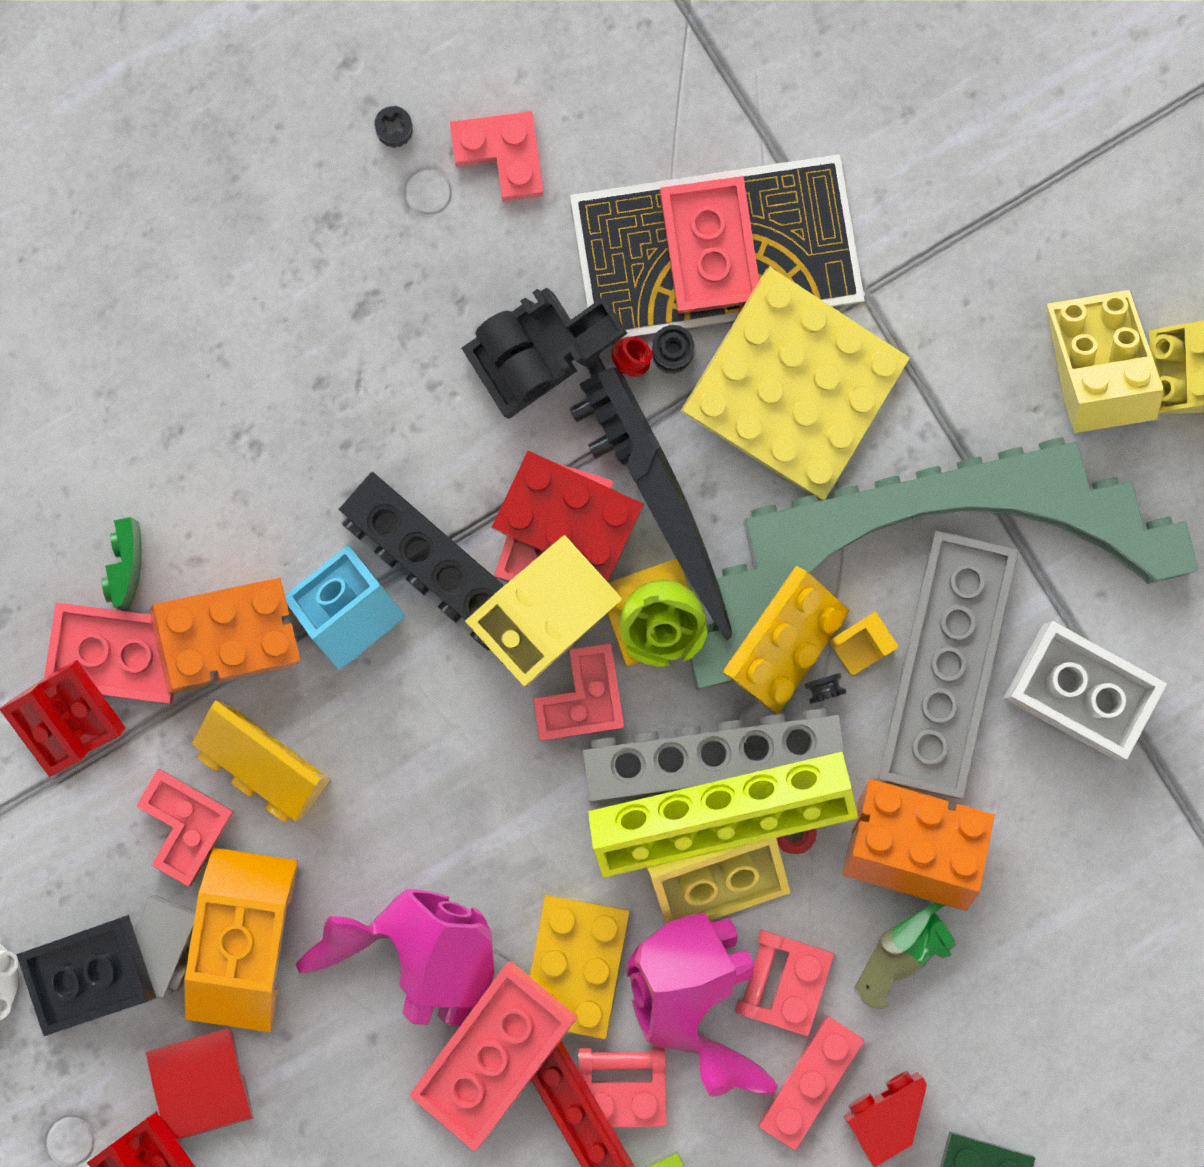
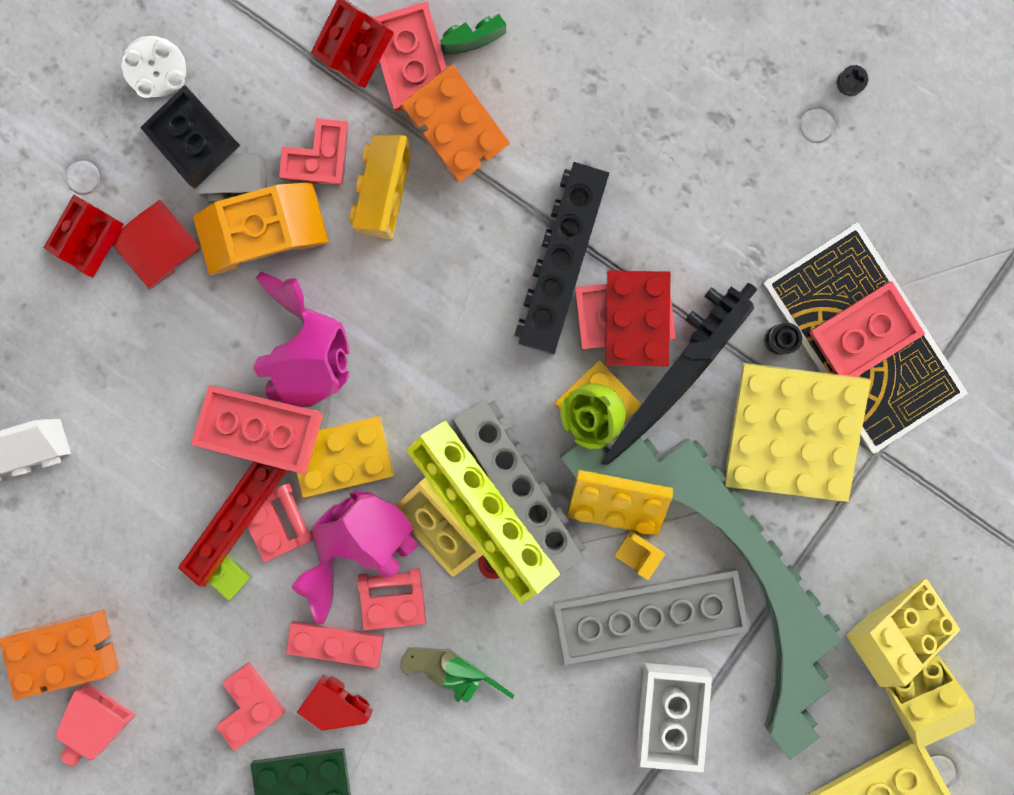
camera: 75 degrees right, 5 degrees up
medium azure slope [285,544,406,670] -> none
coral plate [450,111,544,201] -> none
black plate [461,288,628,419] -> none
light yellow slope [465,535,623,687] -> none
coral plate [533,643,624,741] -> none
red plate [611,336,652,377] -> none
black bush [804,673,847,704] -> none
orange piece [842,778,995,911] -> none

